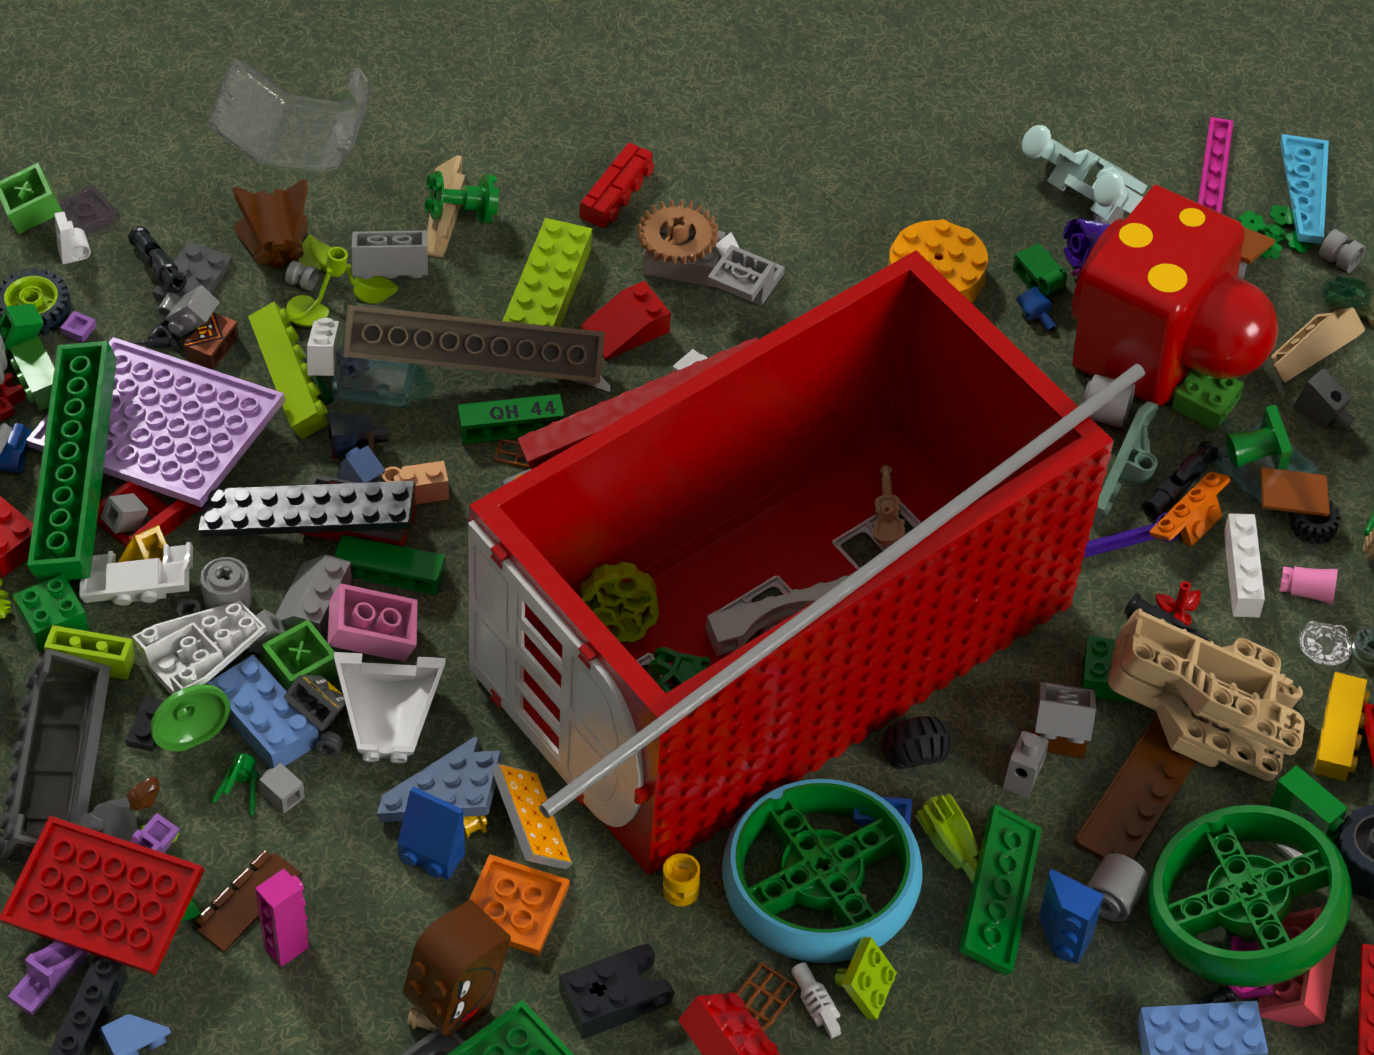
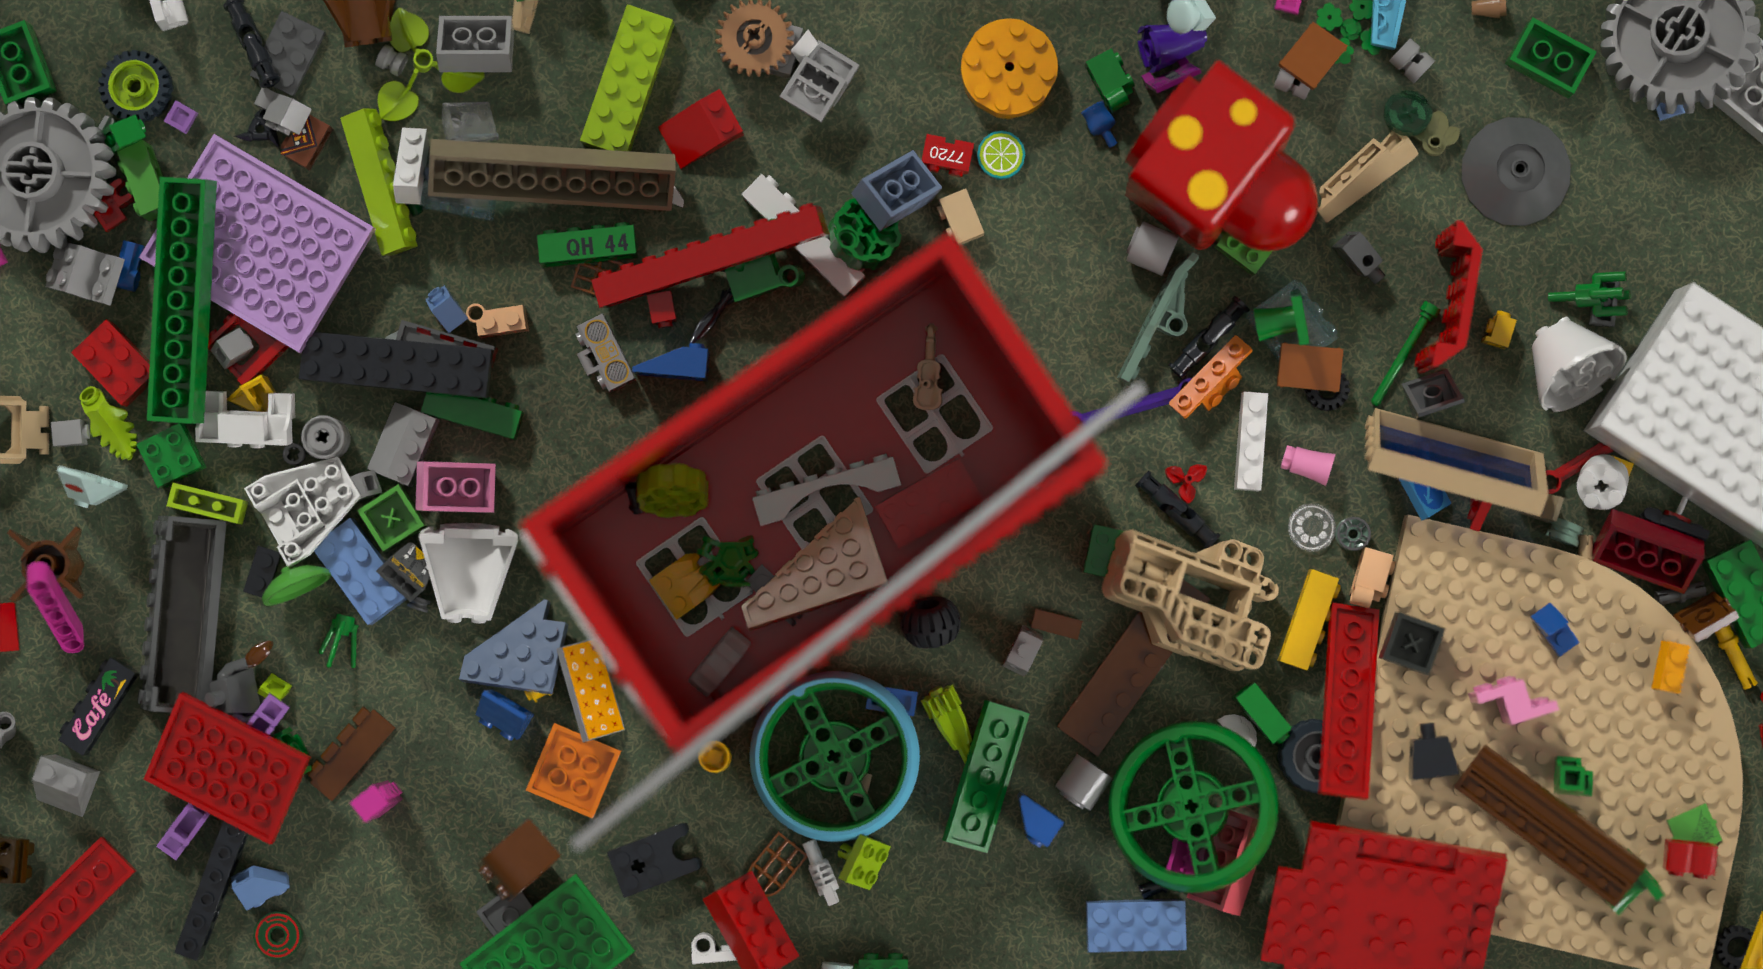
camera: 10 degrees right, 35 degrees up
light grey brick [259,763,305,814] -> none
black torso [329,413,388,459] -> none
light grey brick [1035,682,1096,743] -> none

